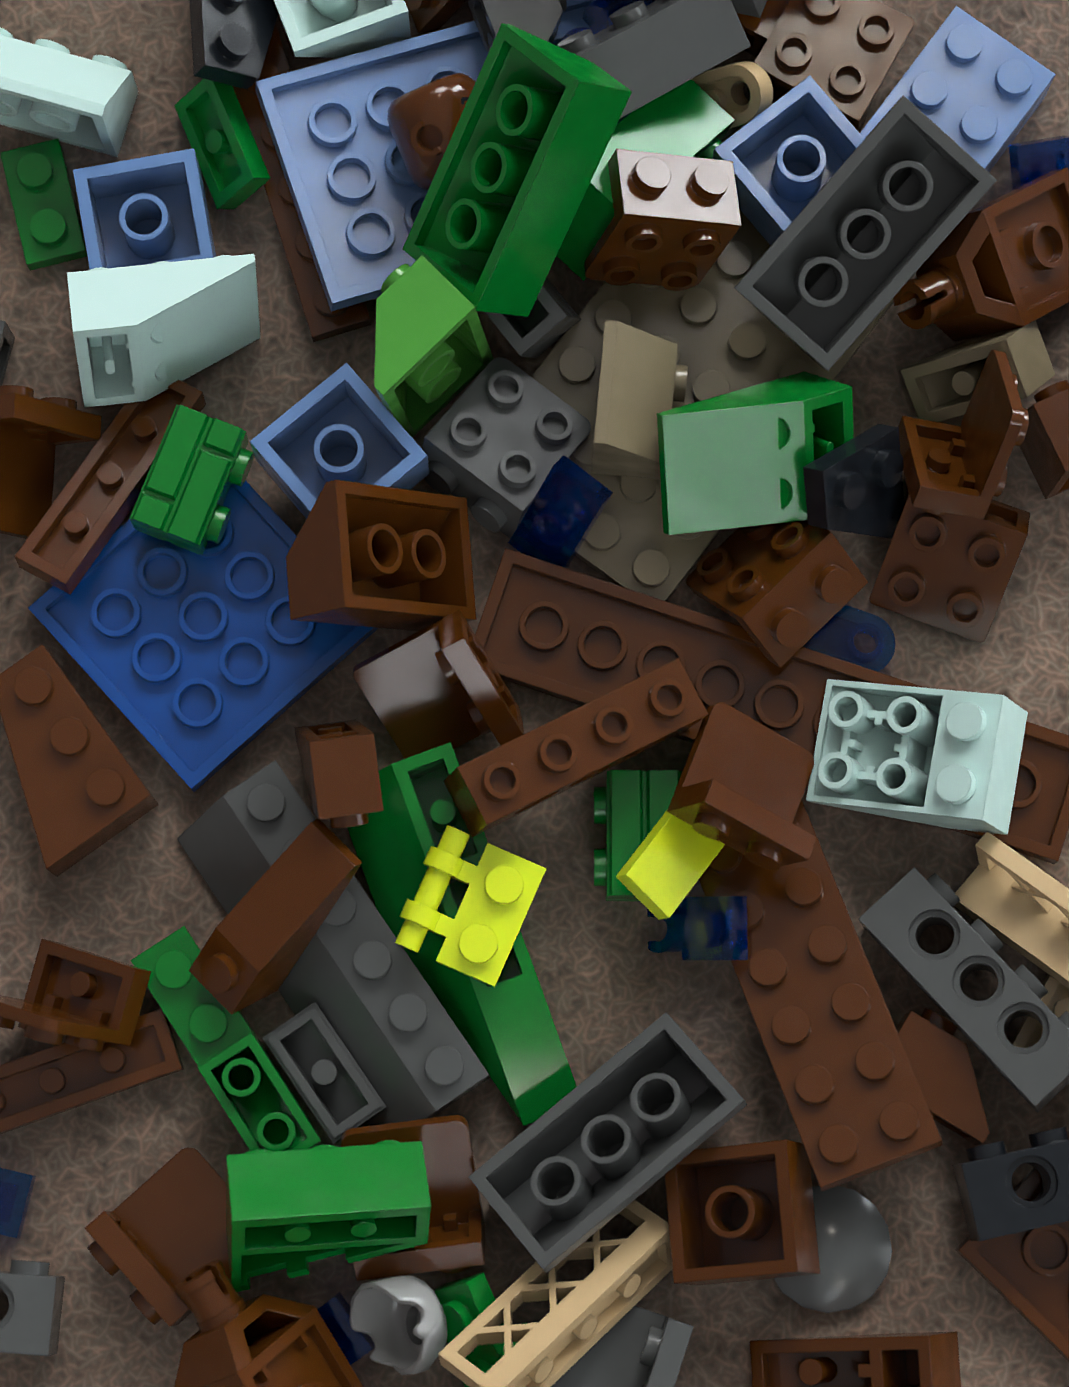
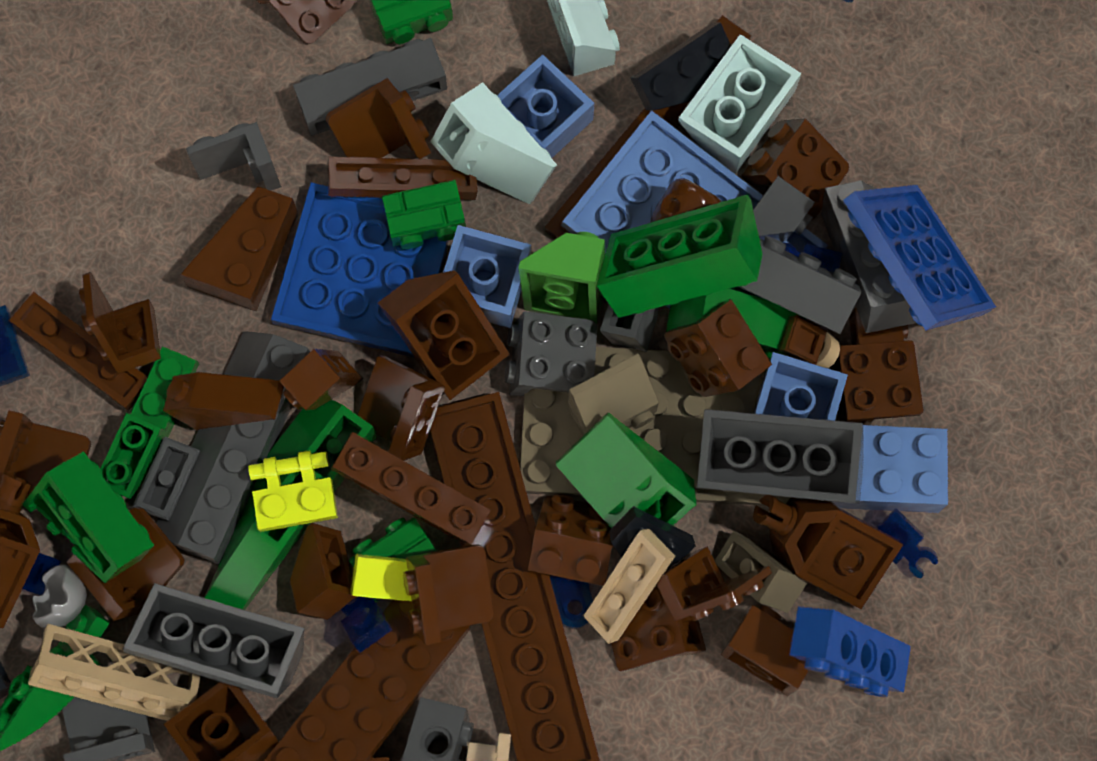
camera: 55 degrees right, 5 degrees down
green plate [0,138,87,271] -> none
green plate [174,79,271,210] -> none
clear blue plate [508,455,613,568] -> none
light aqua slope [806,679,1028,835] -> none
none -> reddish brown slope [290,523,357,620]
none -> tan plate [584,529,675,644]
none -> reddish brown tile [778,315,827,365]

